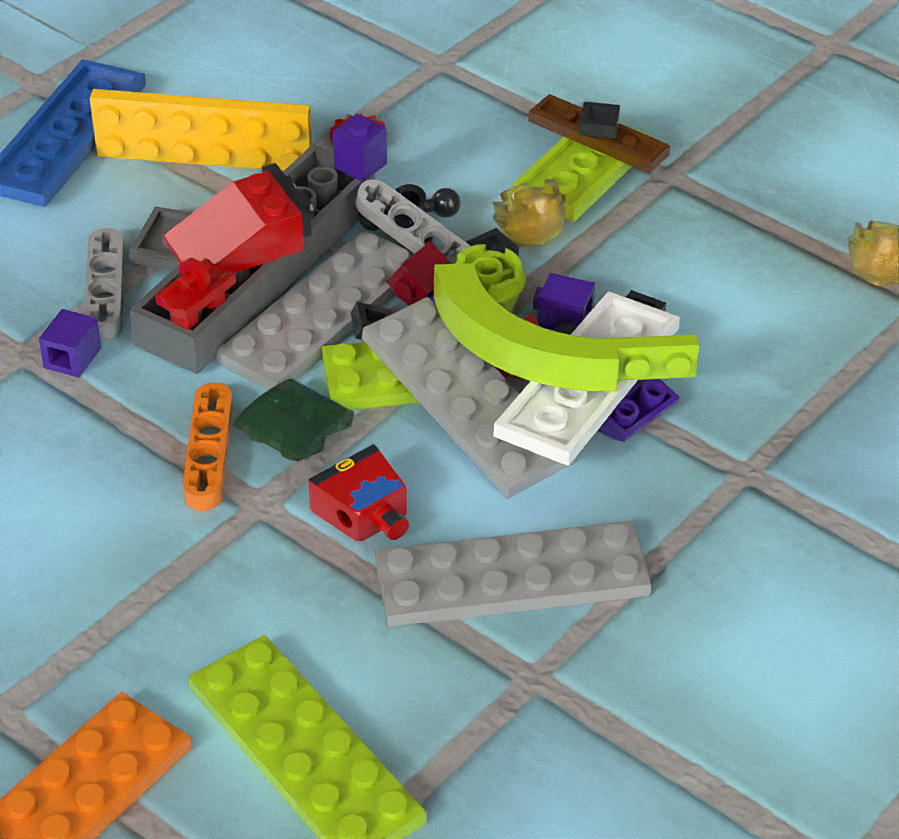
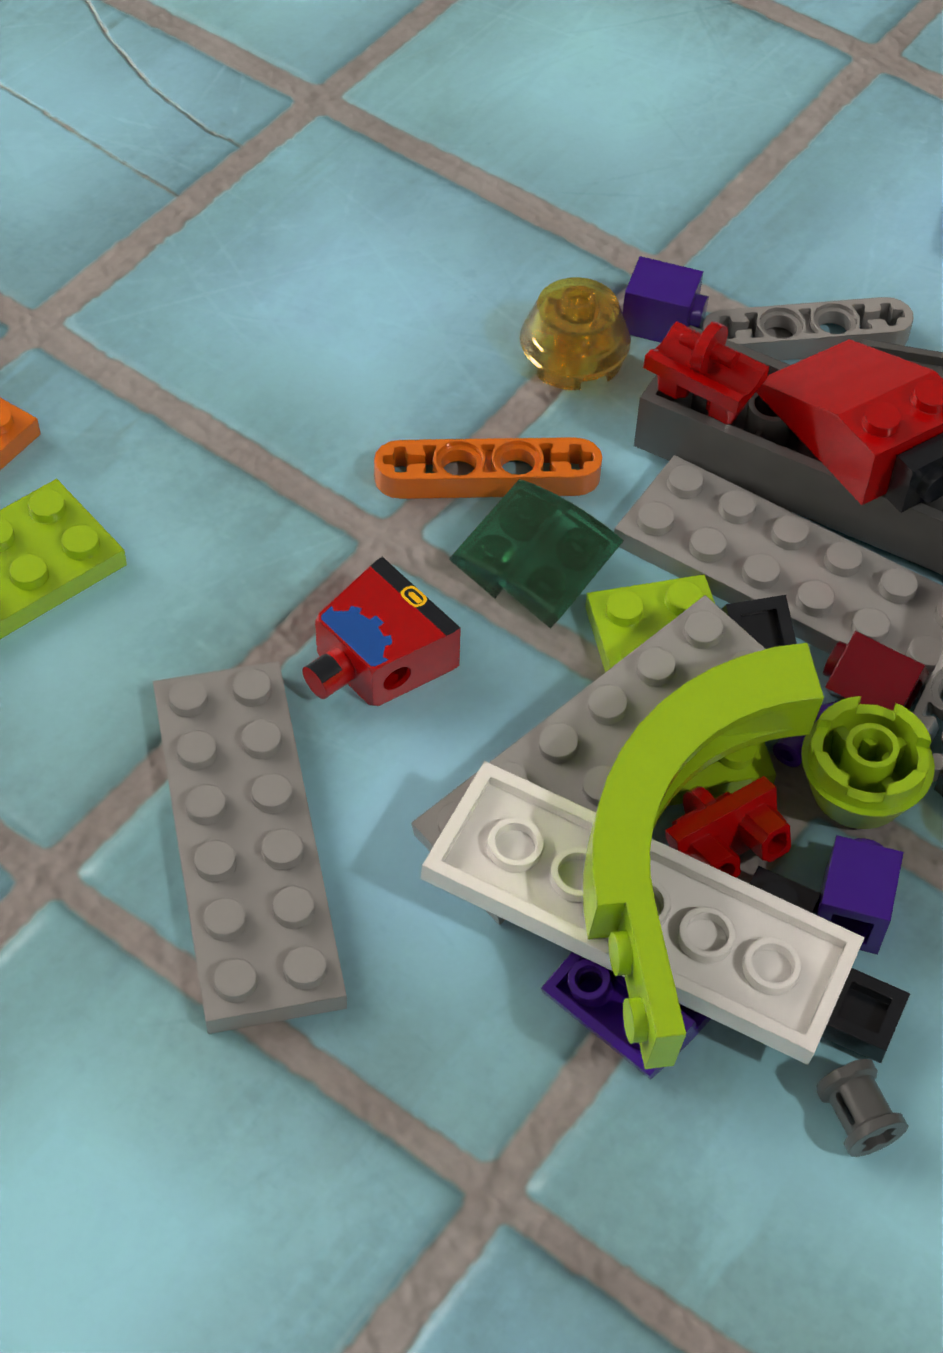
camera: 85 degrees right, 10 degrees up
none -> clear yellow cone [520,277,631,390]
none -> dark grey bush [816,1059,908,1157]

